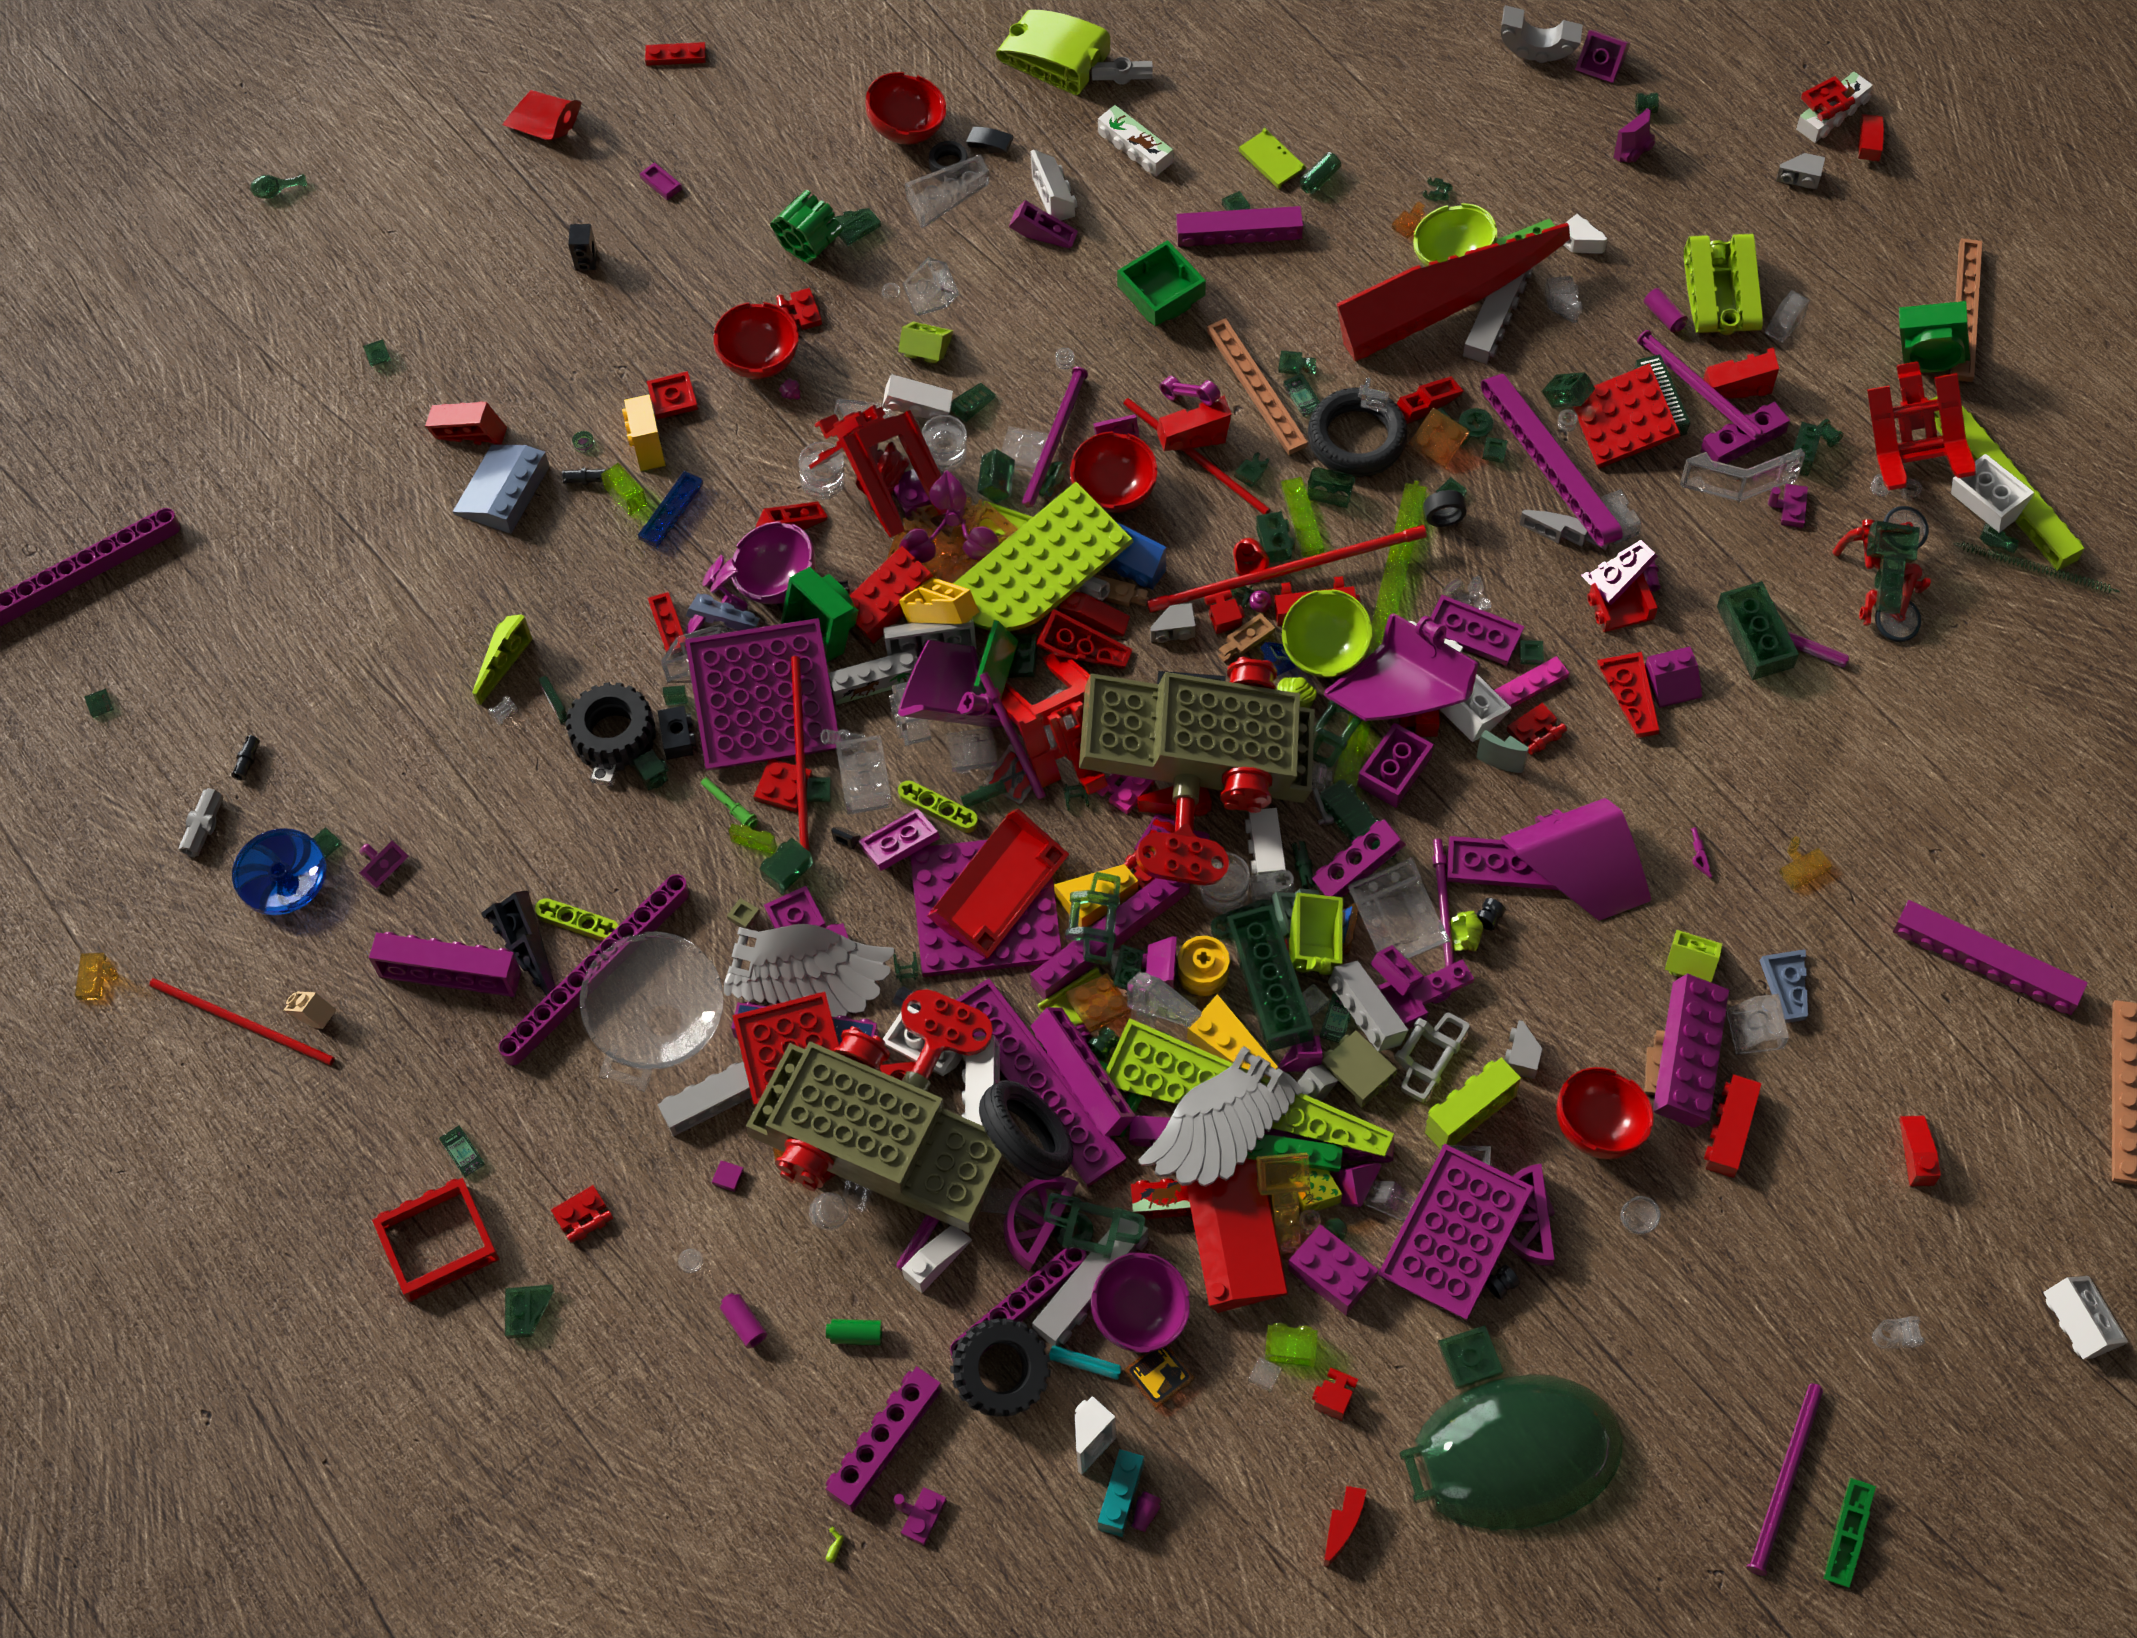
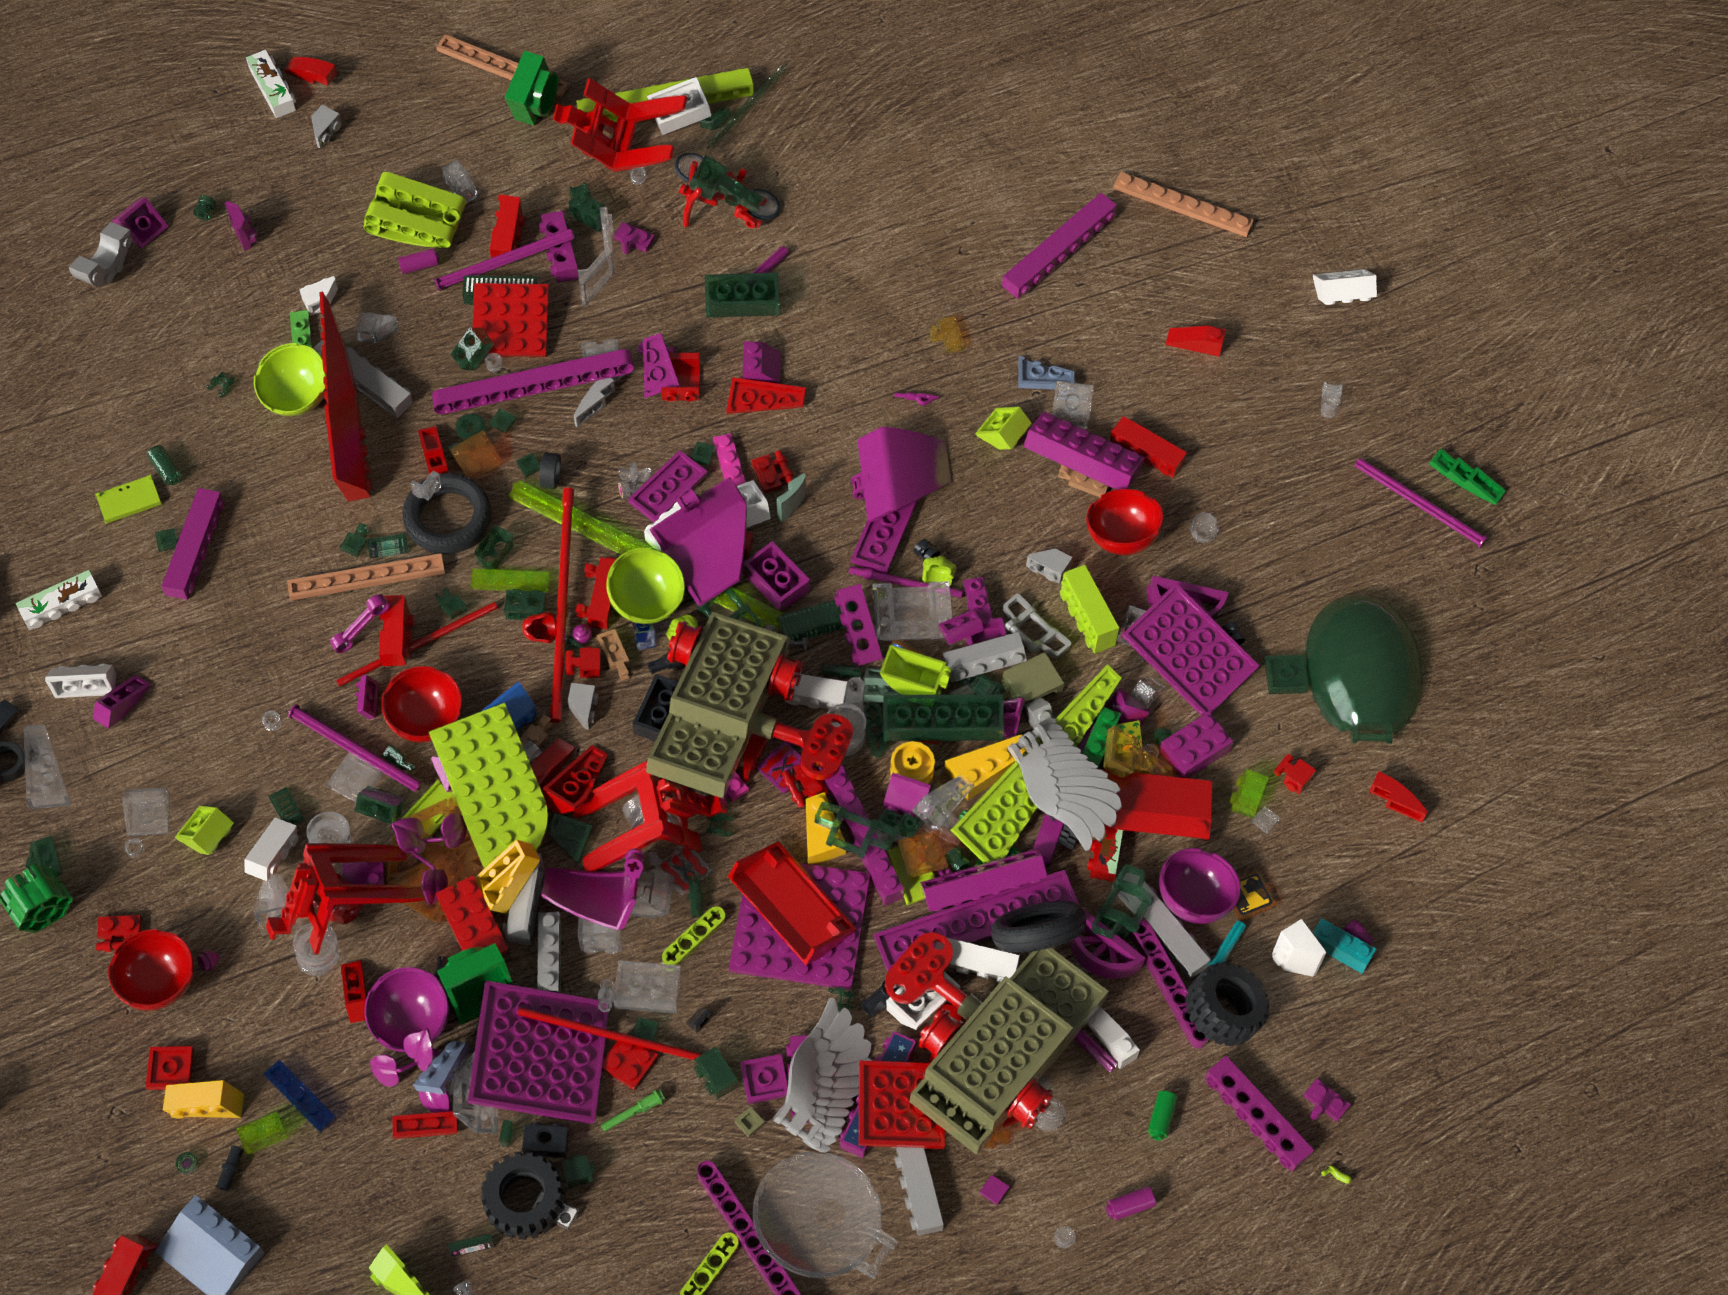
camera: 80 degrees left, 0 degrees up
clear neon green plate [728,824,777,855] -> none
magenta plate [858,808,940,871] -> none
green slope [973,620,1018,709] -> none
magenta bar [979,672,1046,799] -> none
green container [1117,240,1206,327] -> none
clear orange plate [1392,201,1425,239] -> none
red plate [1801,76,1856,121] -> none

